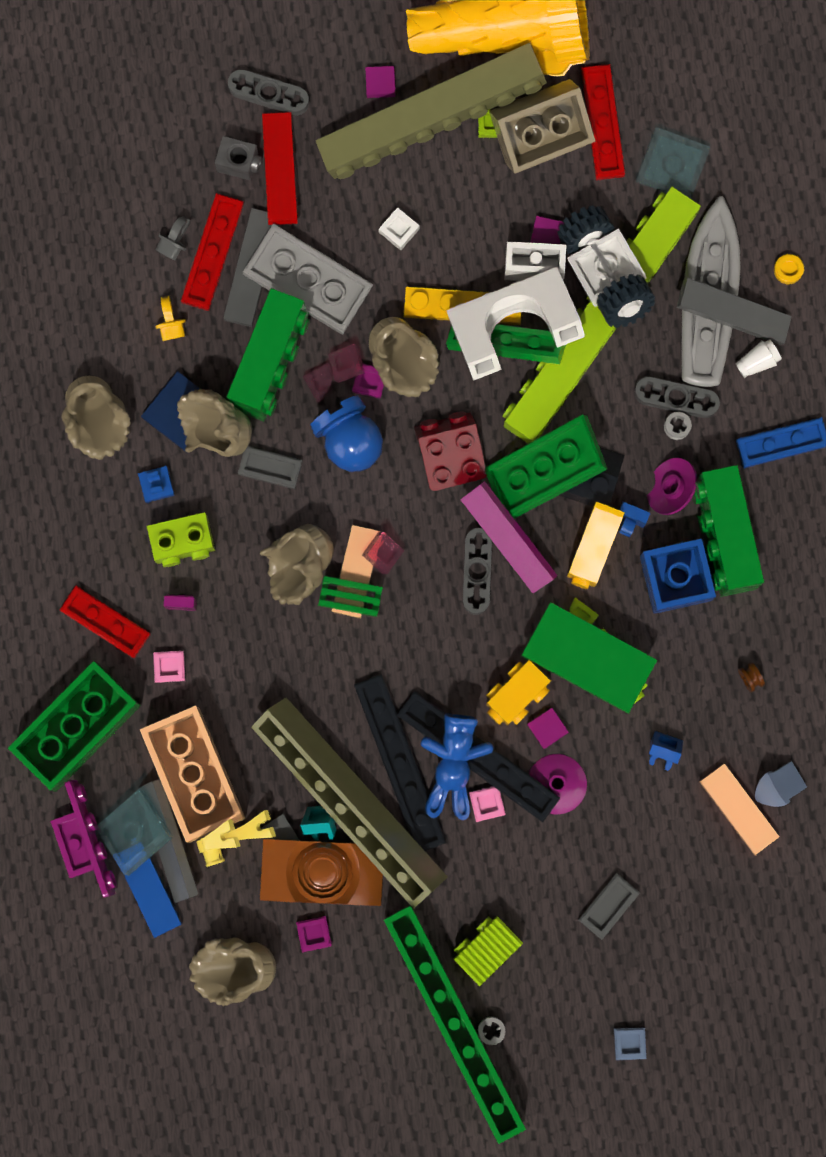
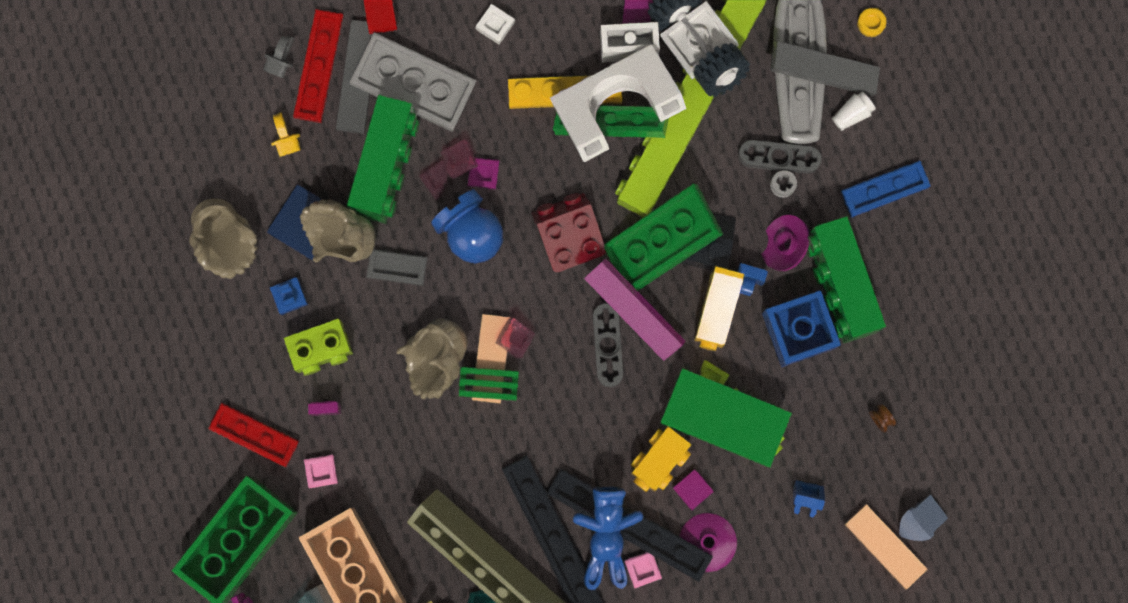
camera: 10 degrees left, 0 degrees up
dark tan hair [369,317,440,397] -> none

